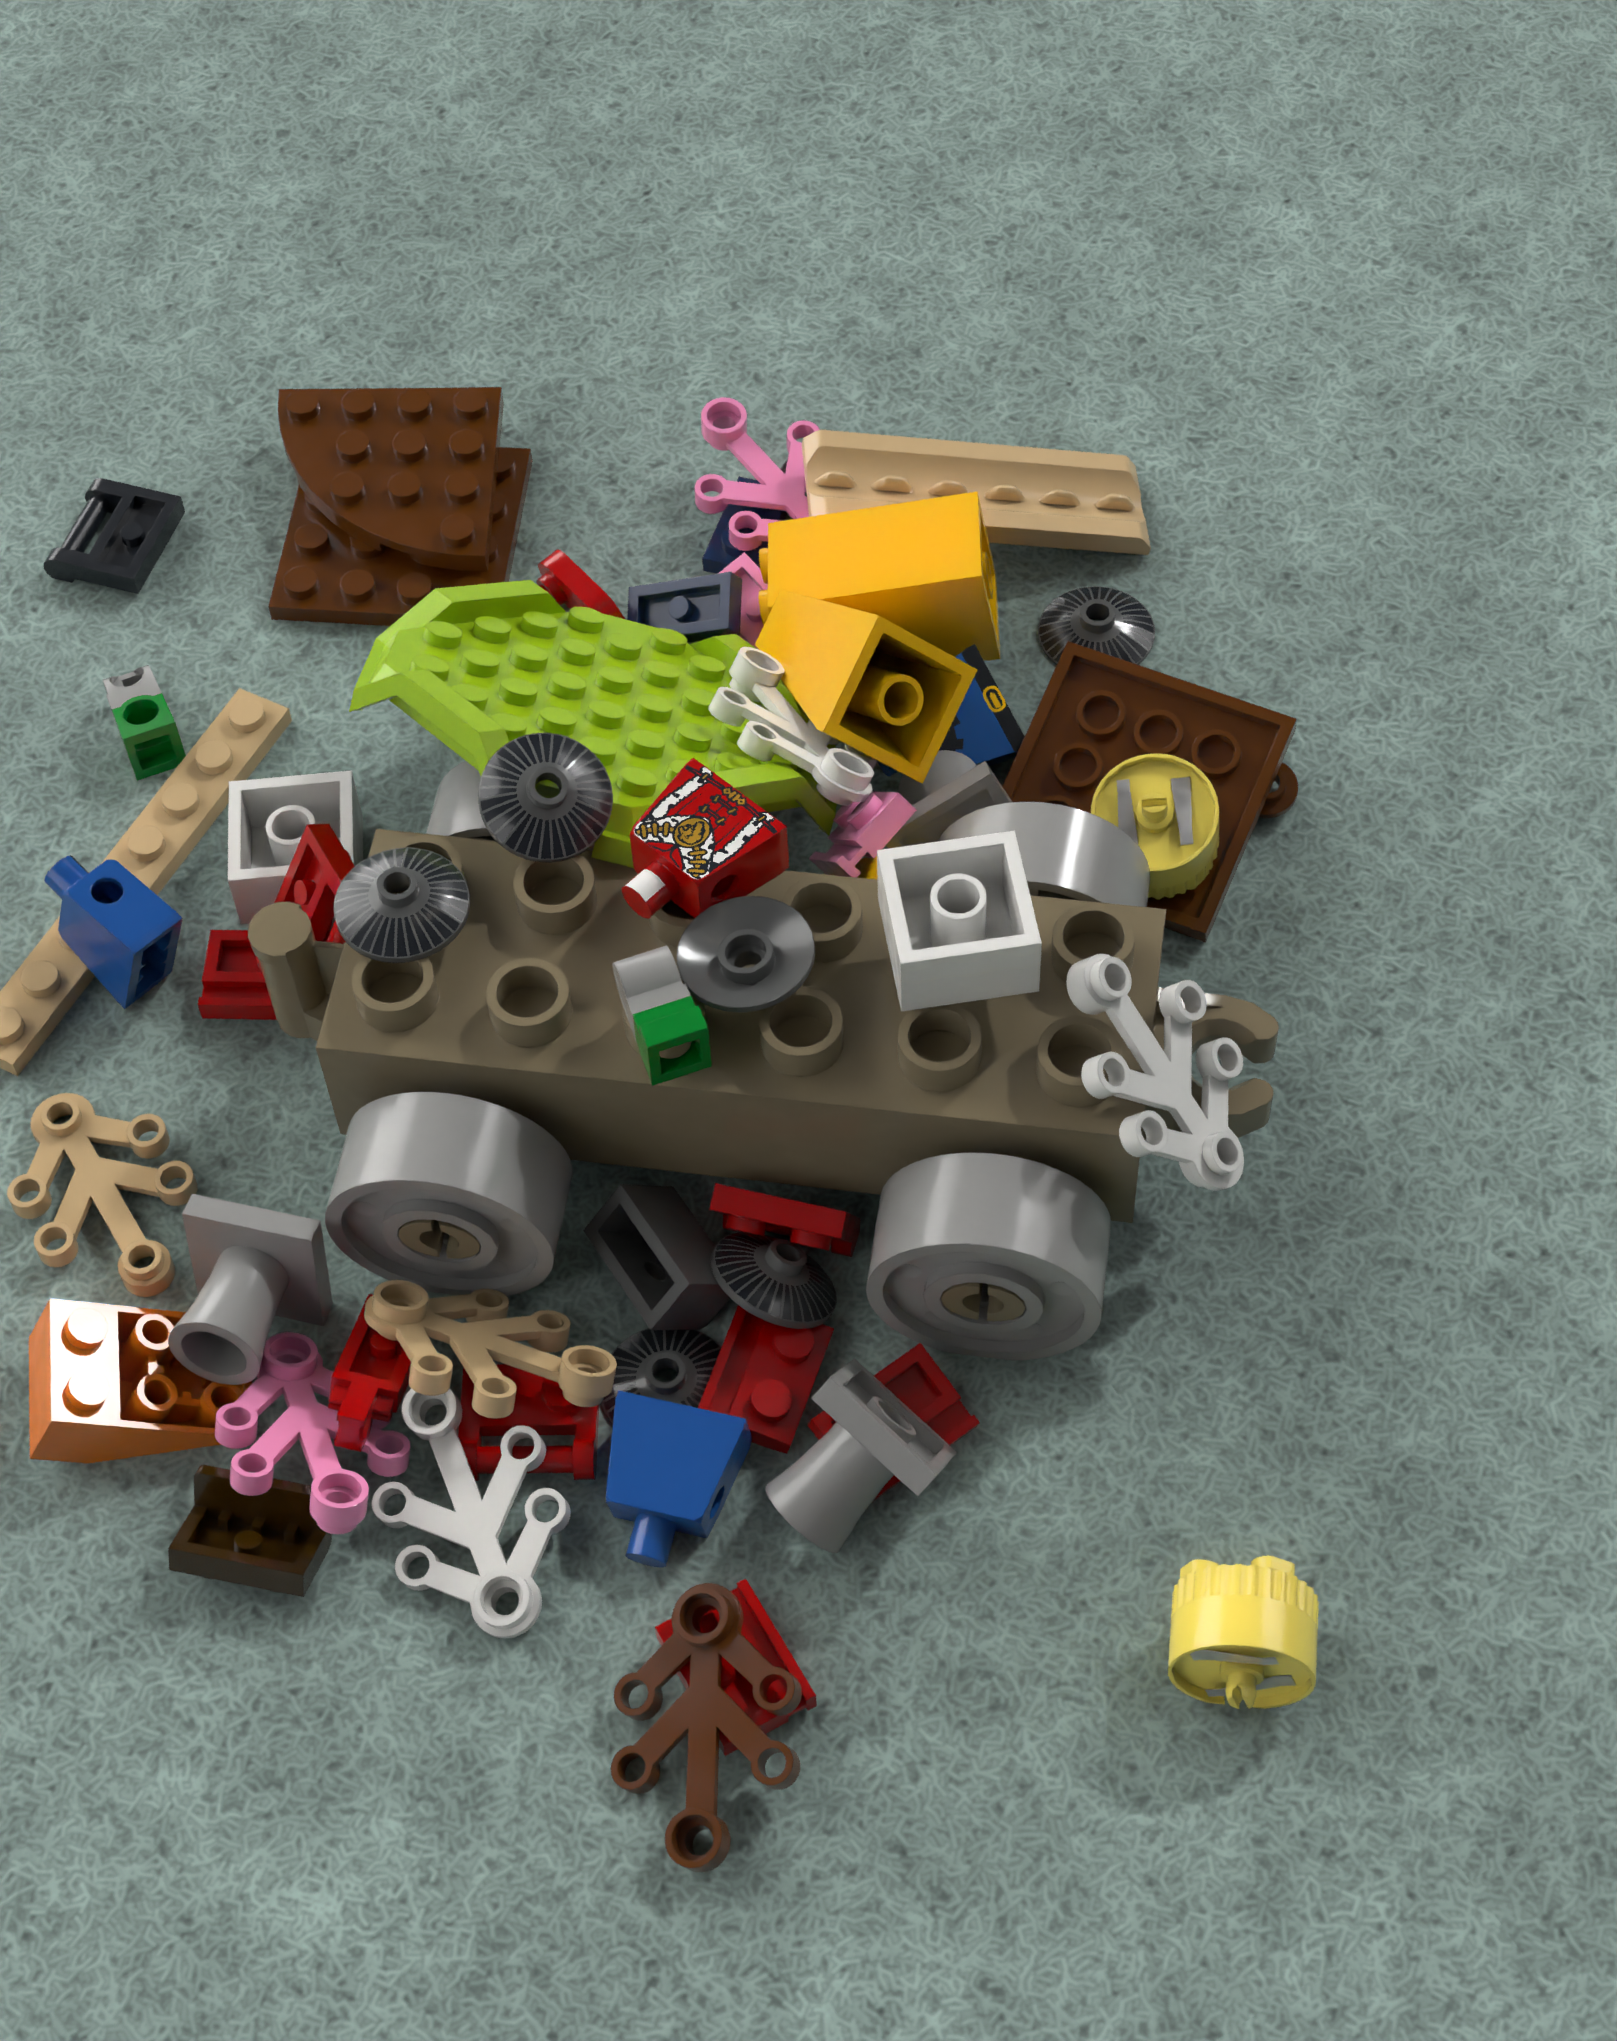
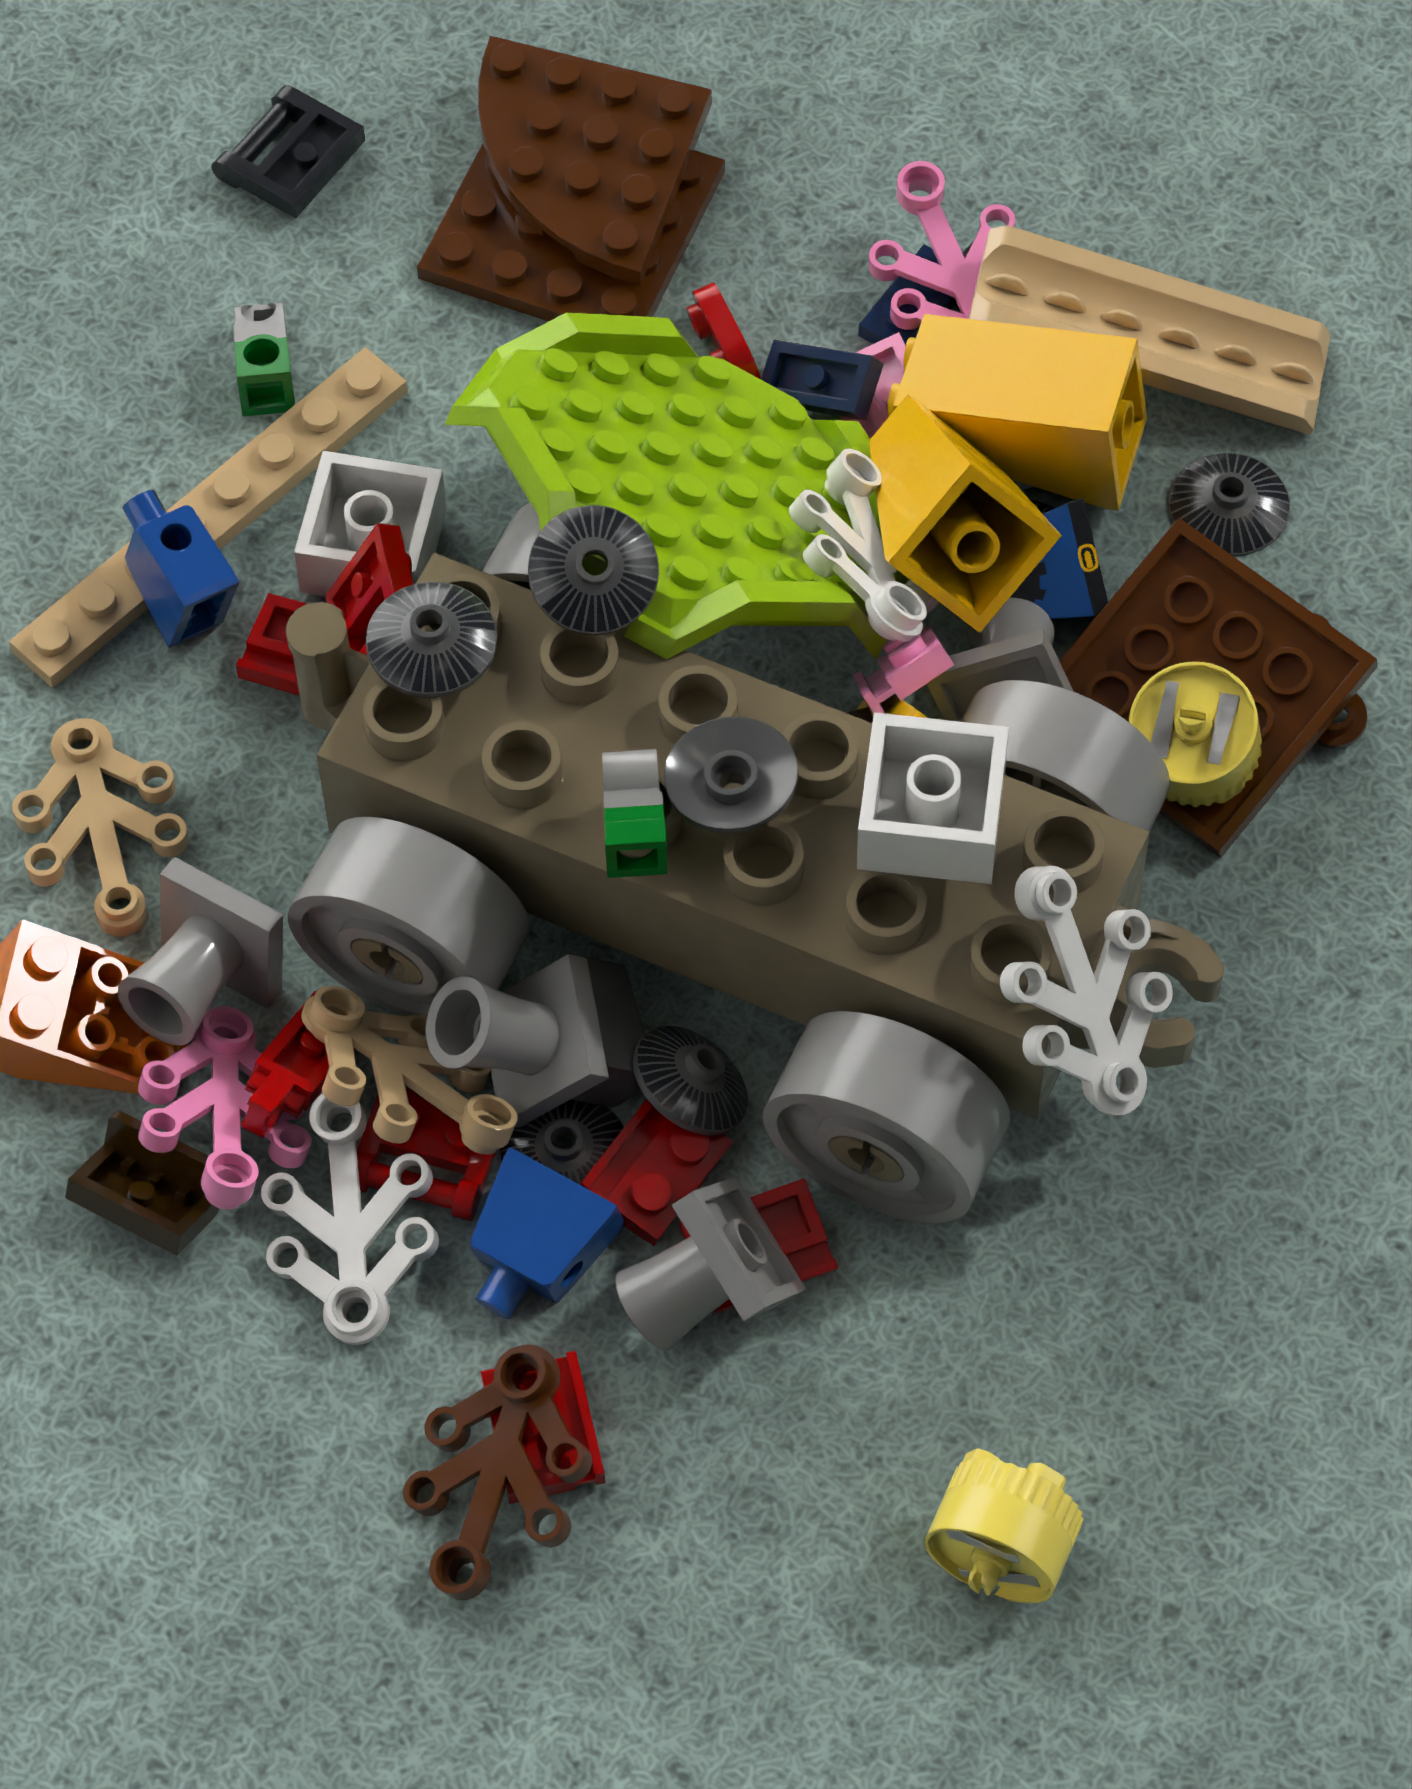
camera: 15 degrees right, 5 degrees up
torso [622,758,789,919] -> none
red plate [709,1183,861,1257] -> none
none -> light grey plant [426,954,609,1128]

